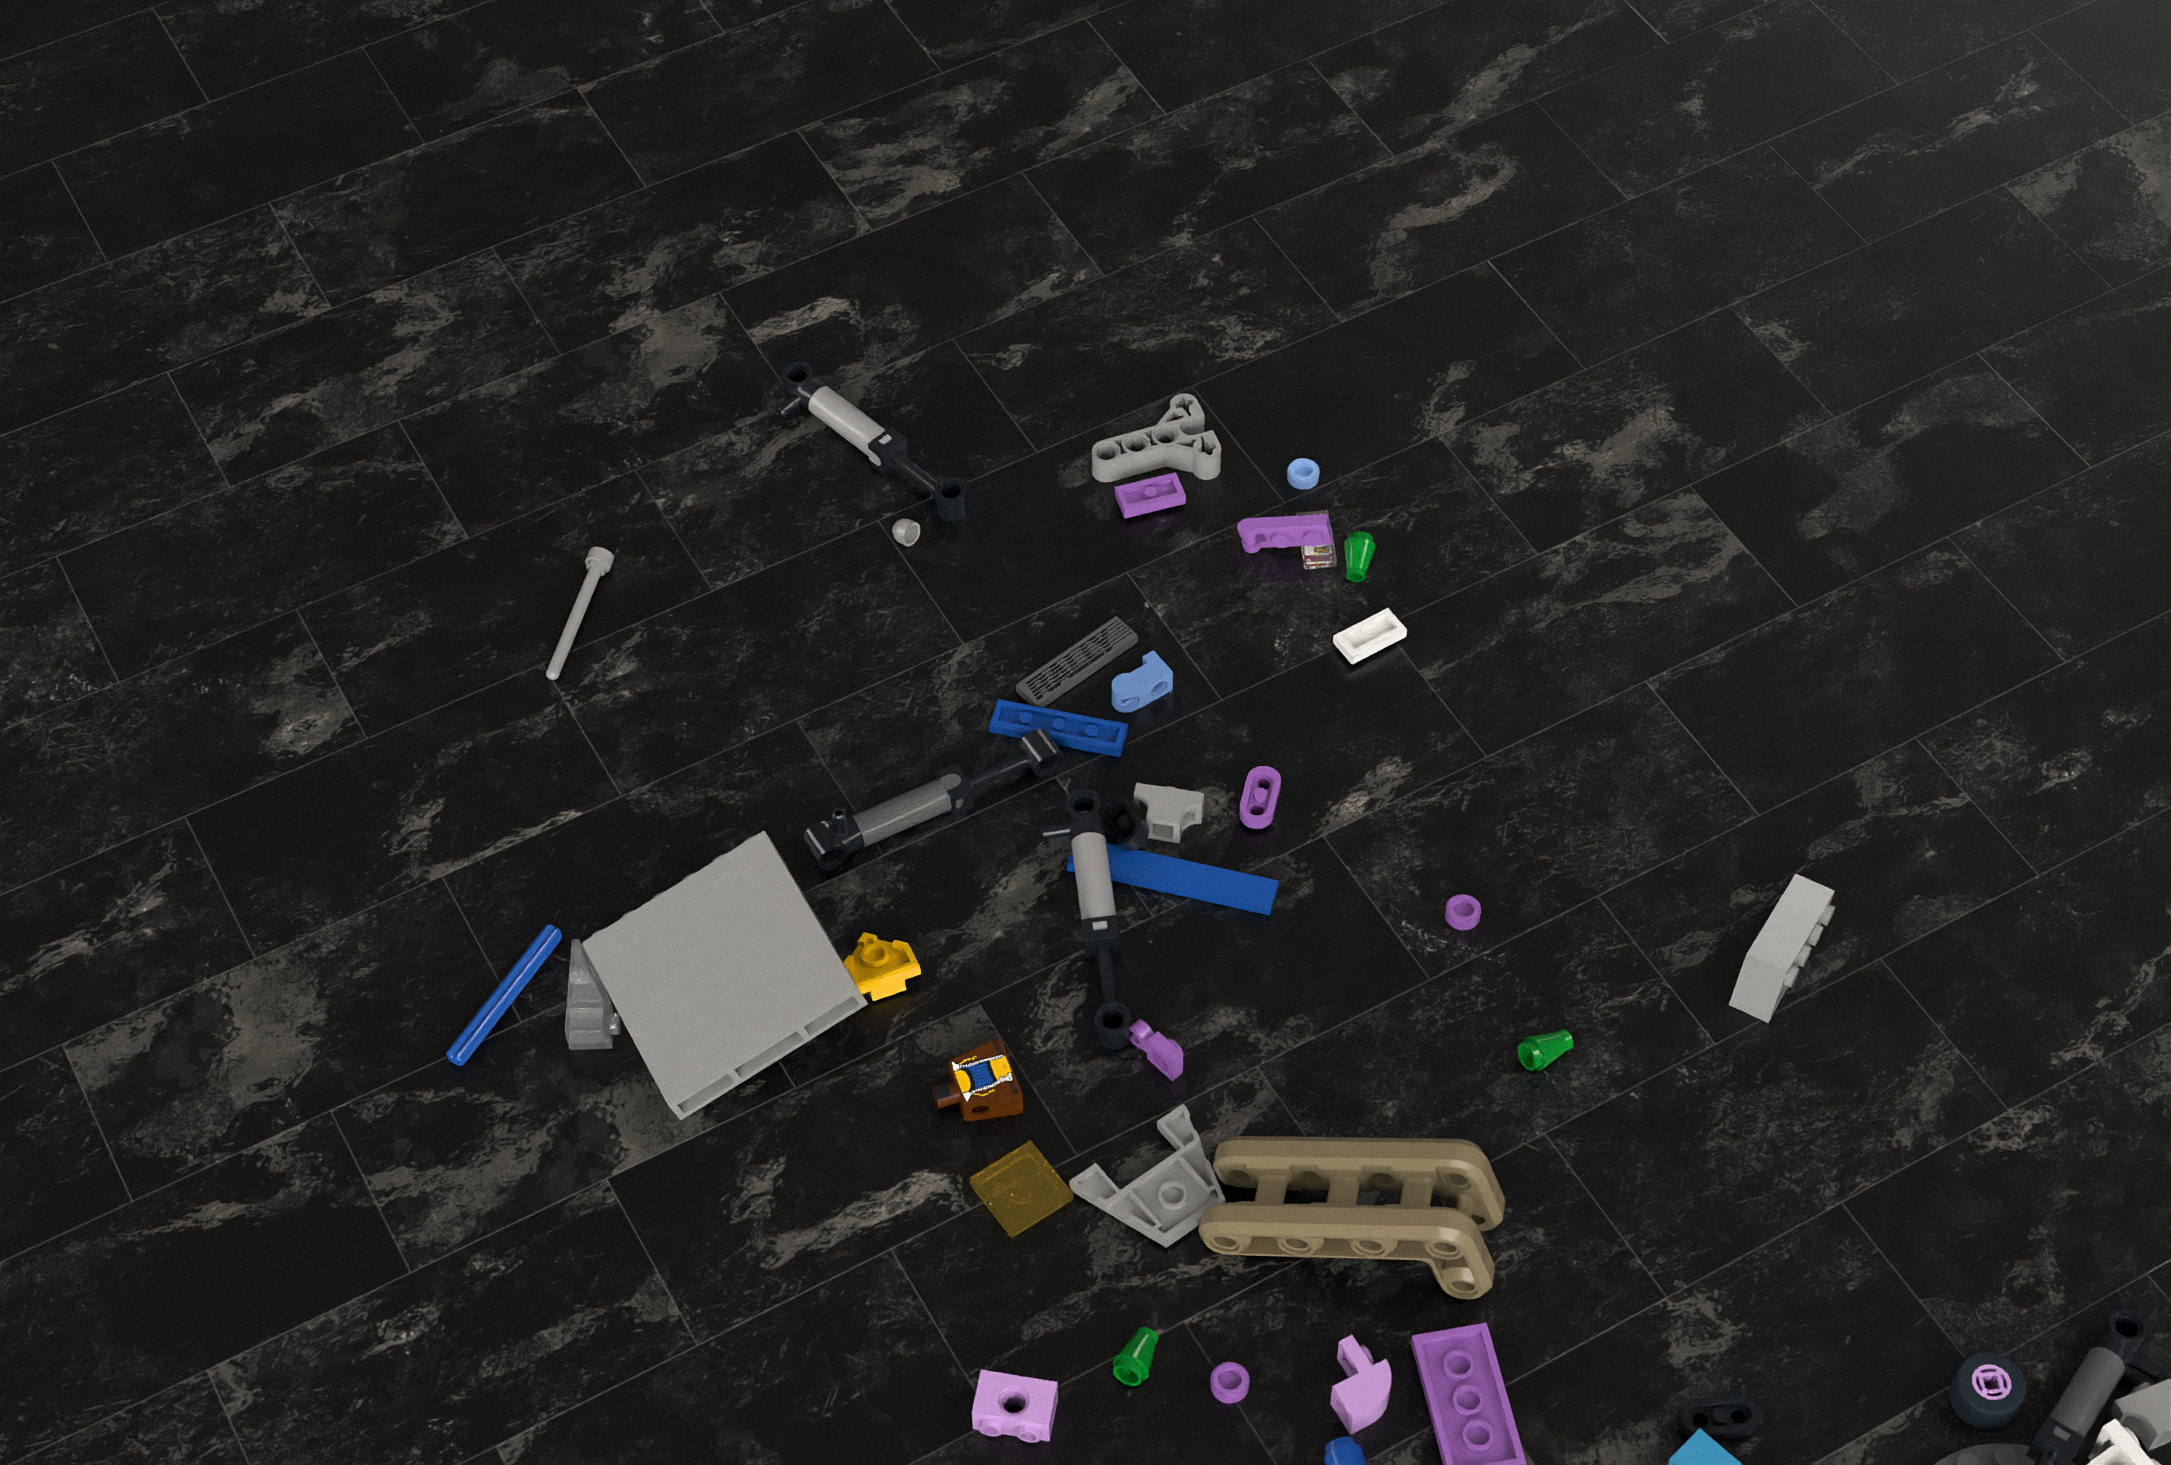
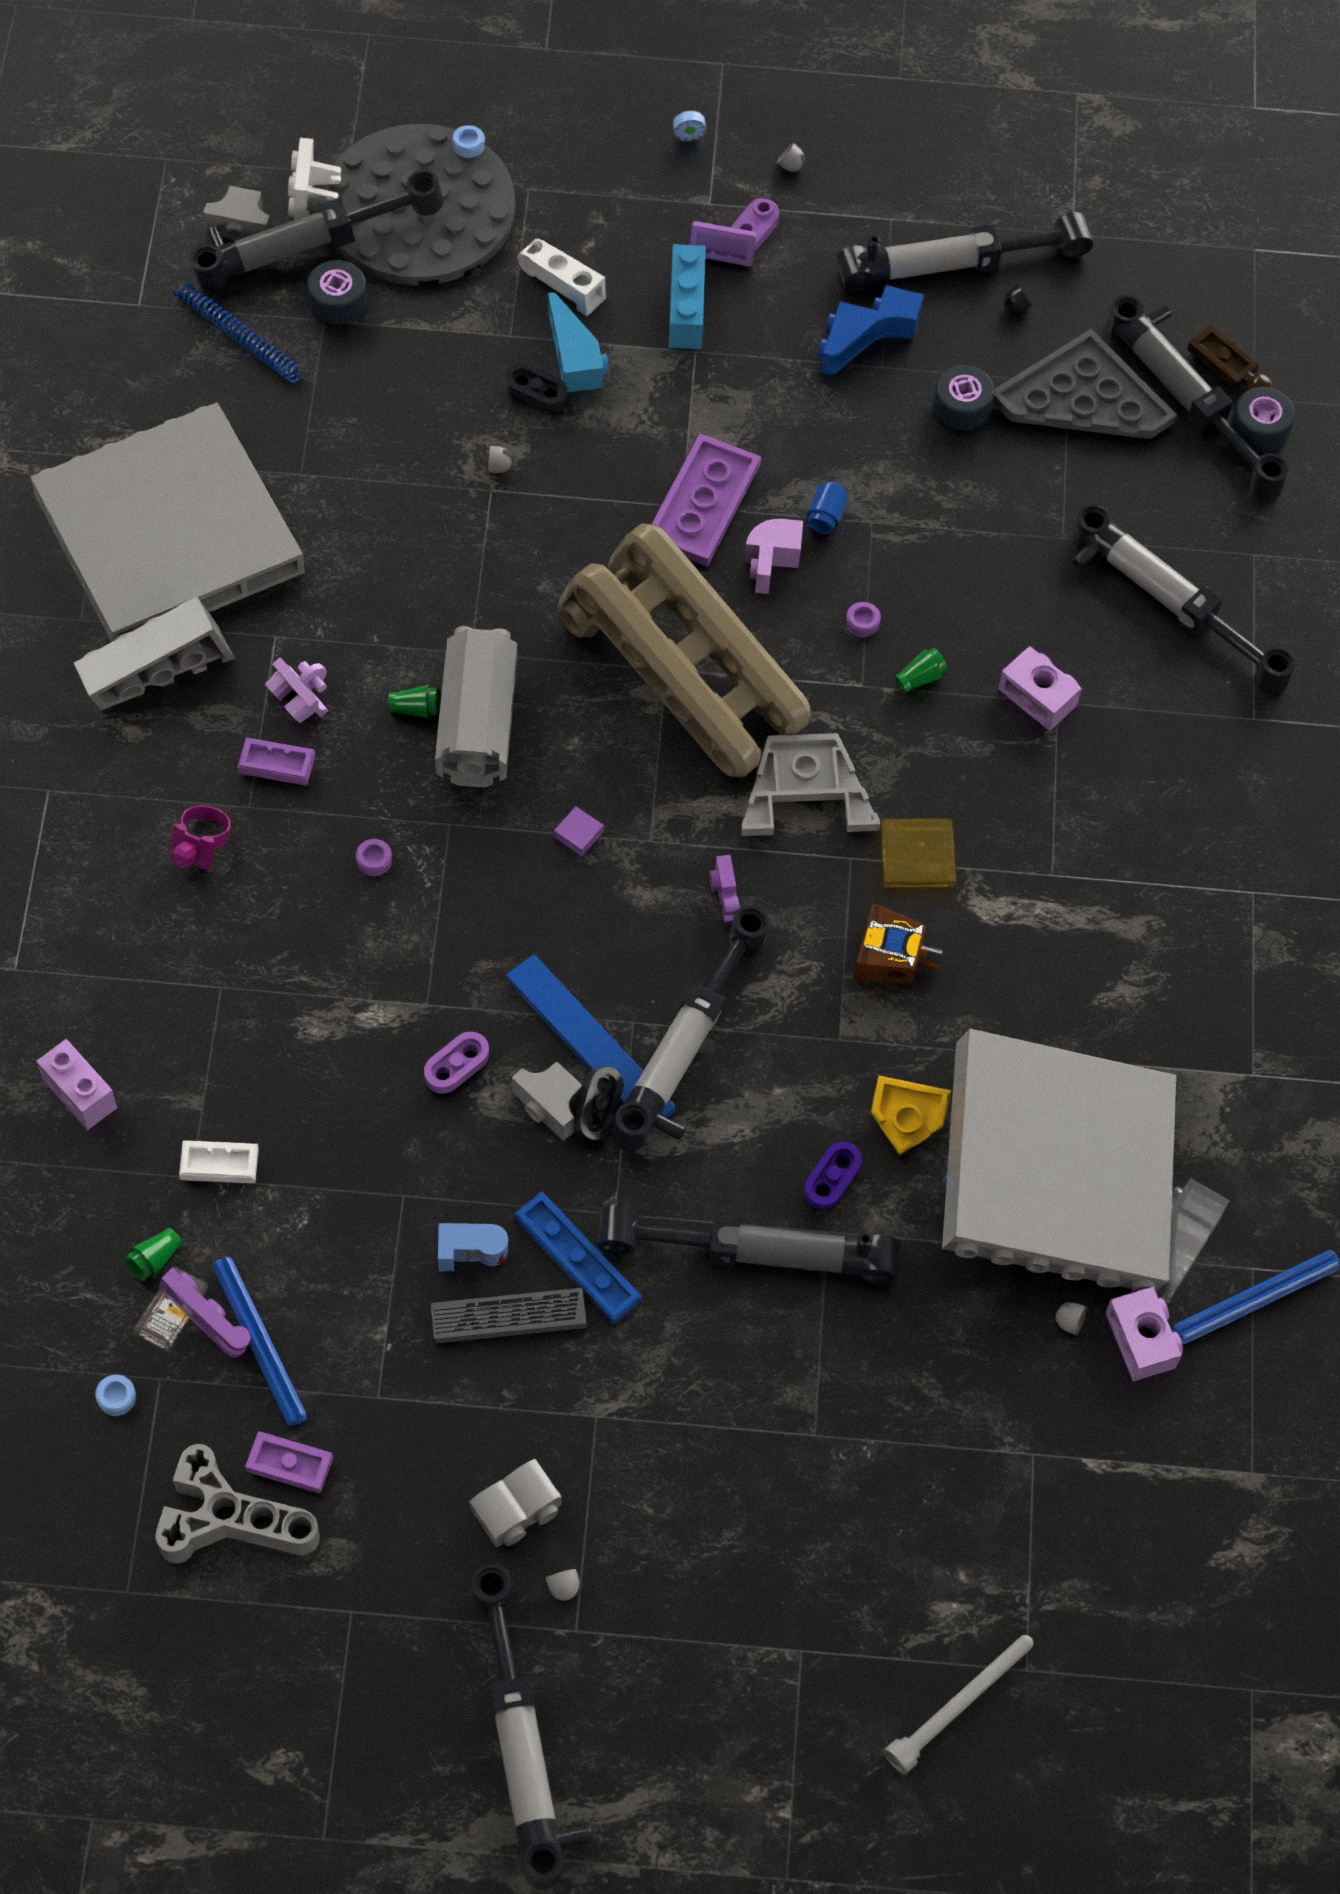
camera: 150 degrees left, 10 degrees up
none -> light grey brick [30,402,305,642]
none -> lavender brick [37,1039,117,1130]
none -> magenta piece [170,805,231,870]
none -> blue piece [173,282,302,383]
none -> blue axle [213,1257,306,1427]
none -> medium lavender plate [237,737,315,786]
none -> lavender hips [265,657,329,723]
none -> light grey brick [435,626,517,787]
none -> light grey brick [469,1459,562,1547]
none -> light grey hinge [488,446,512,473]
none -> medium lavender tile [554,806,604,856]
none -> dark purple plate [804,1142,862,1210]
none -> light grey hinge [1056,1302,1087,1335]
none -> lavender brick [1105,1287,1183,1381]

